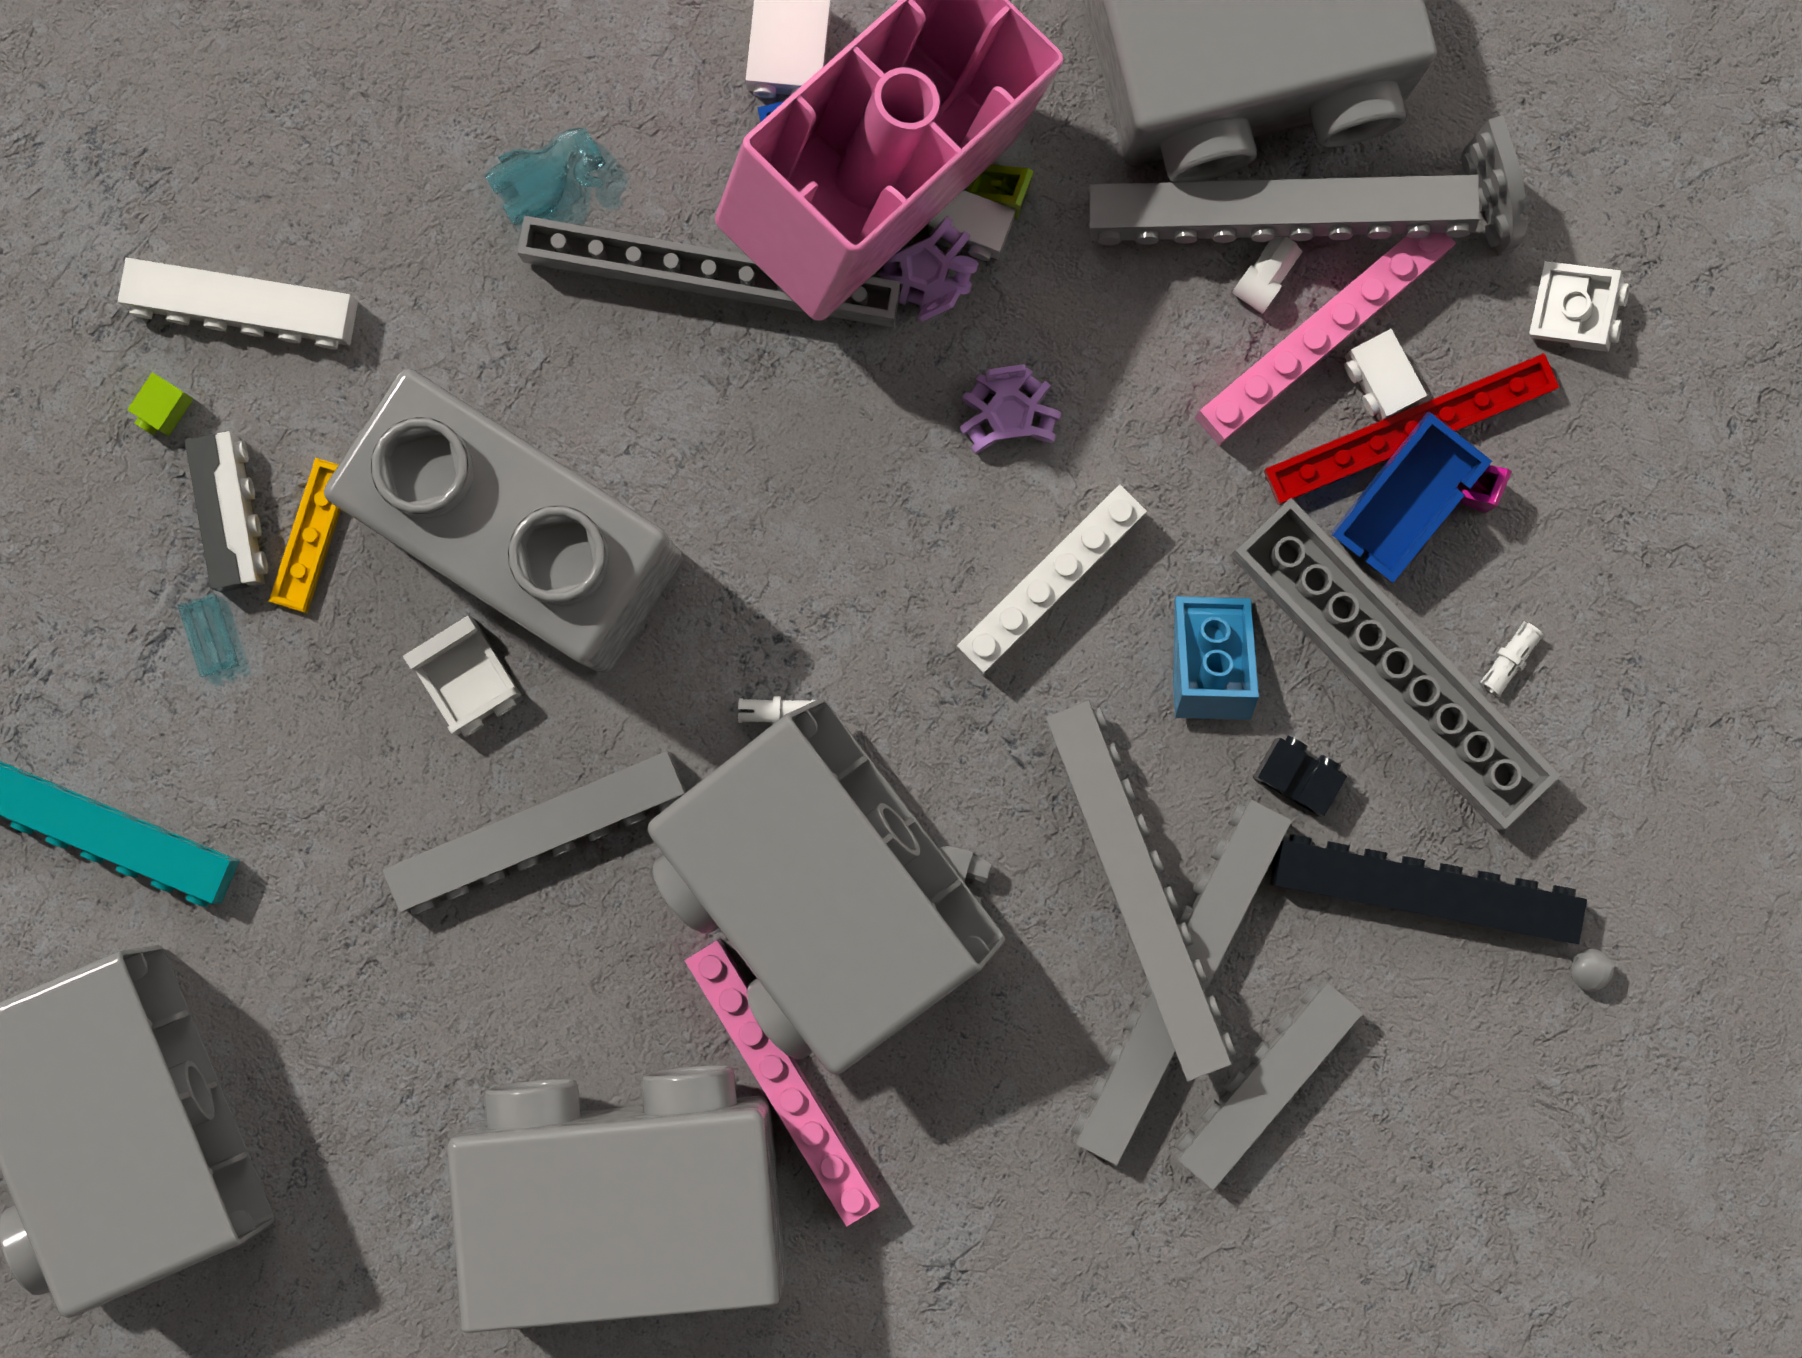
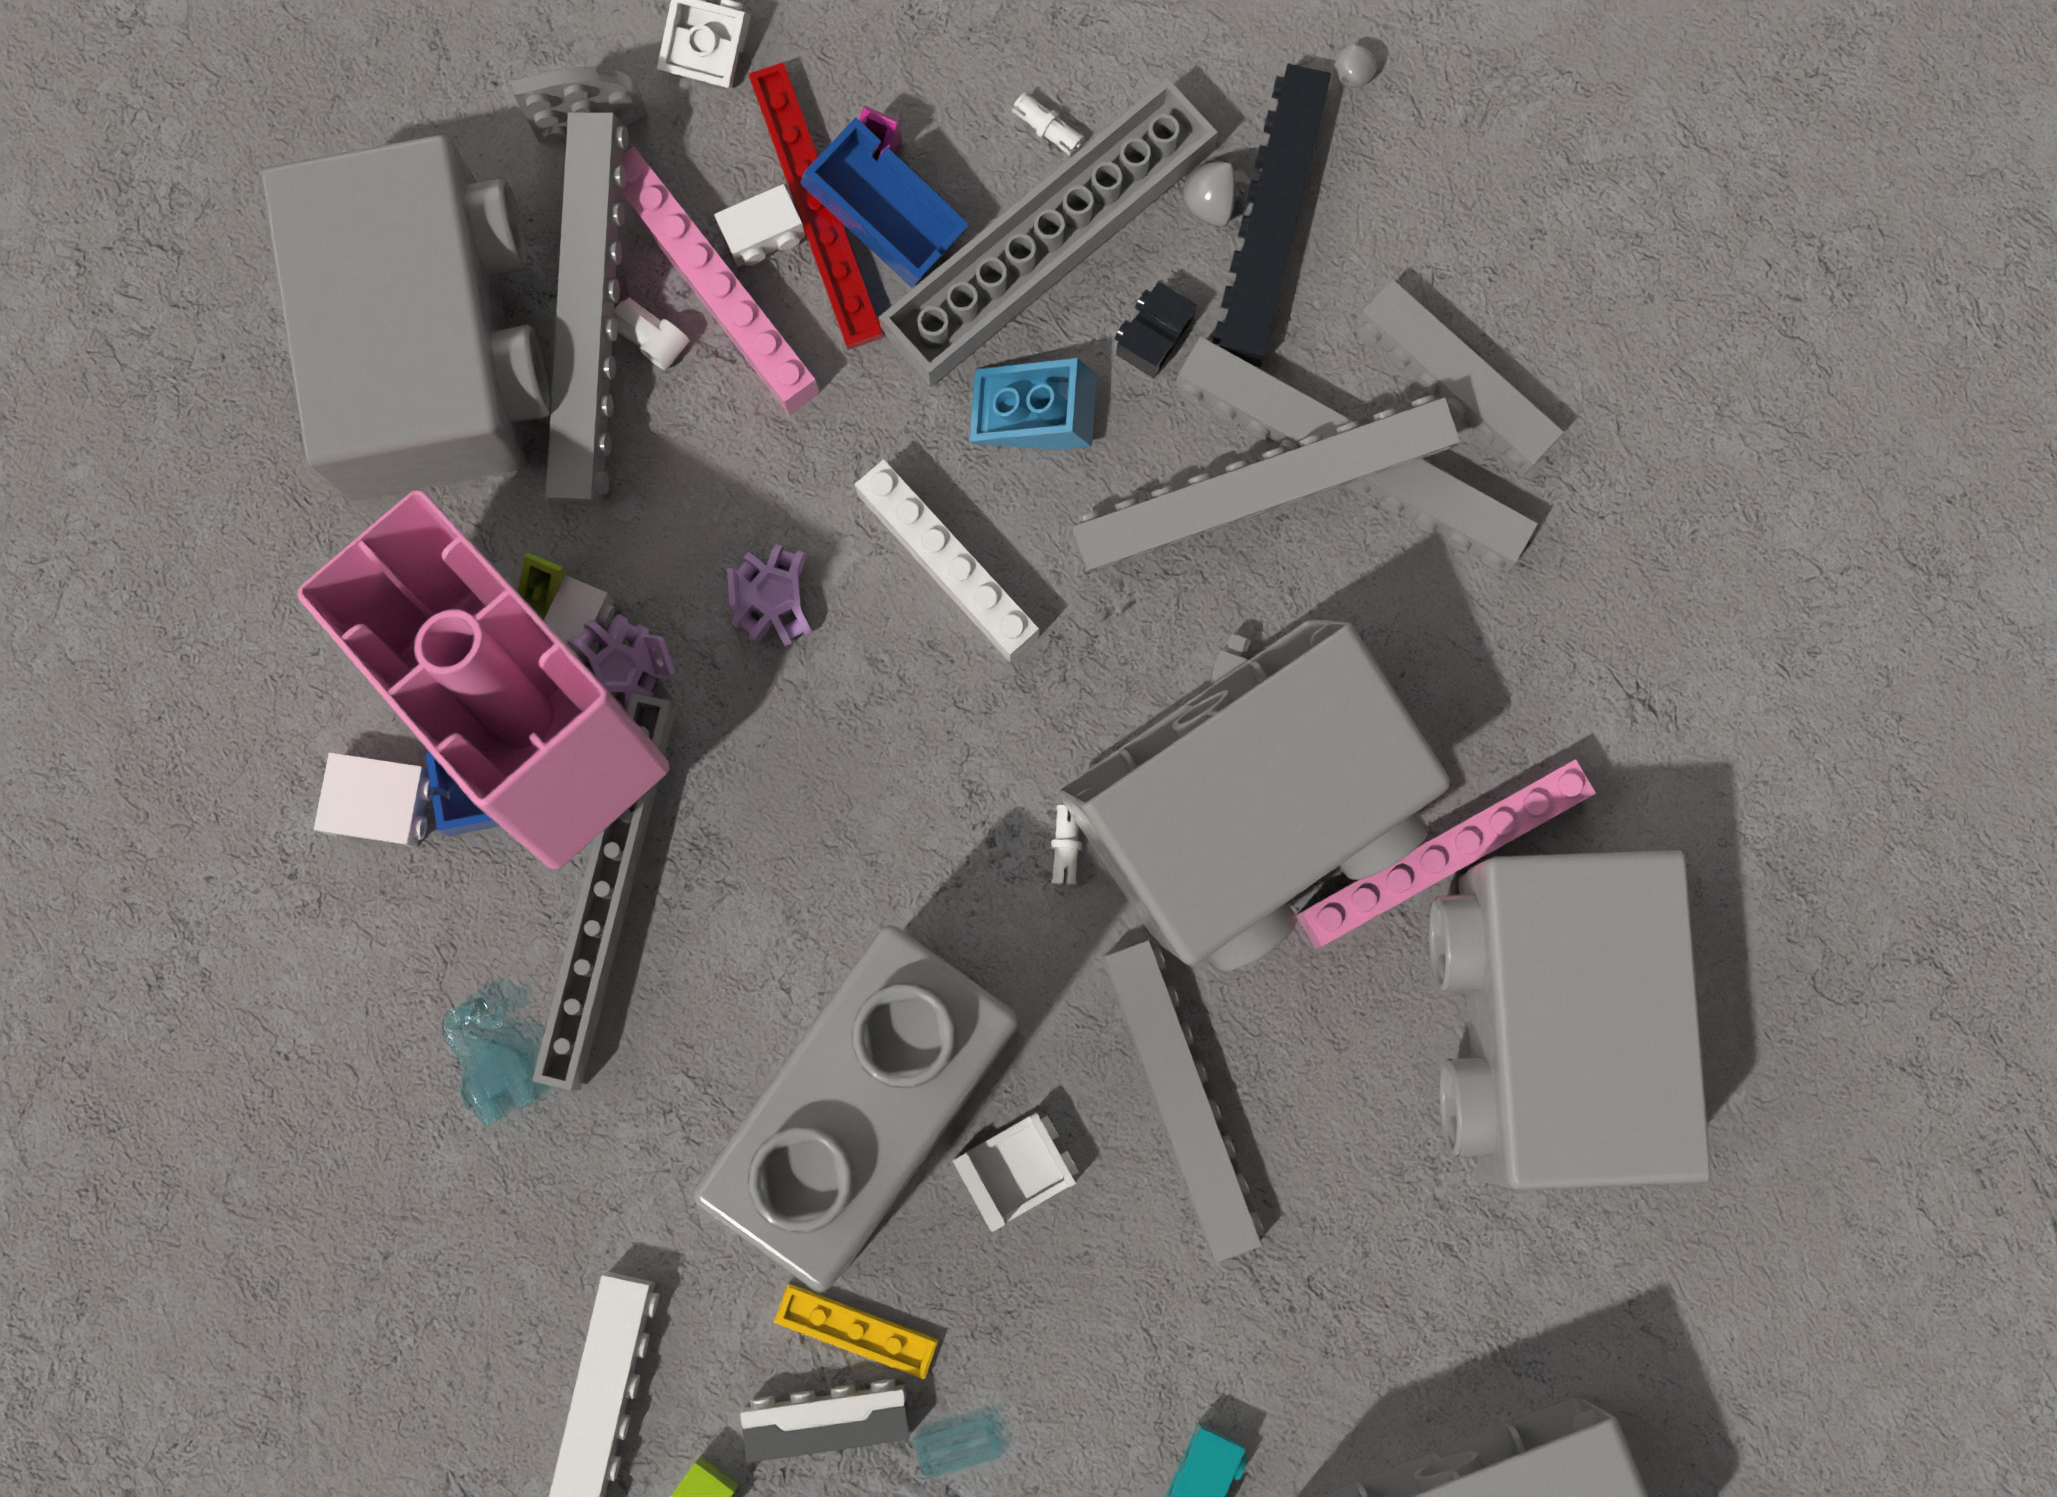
camera: 90 degrees left, 5 degrees down
none -> light grey piece [1183,162,1251,227]

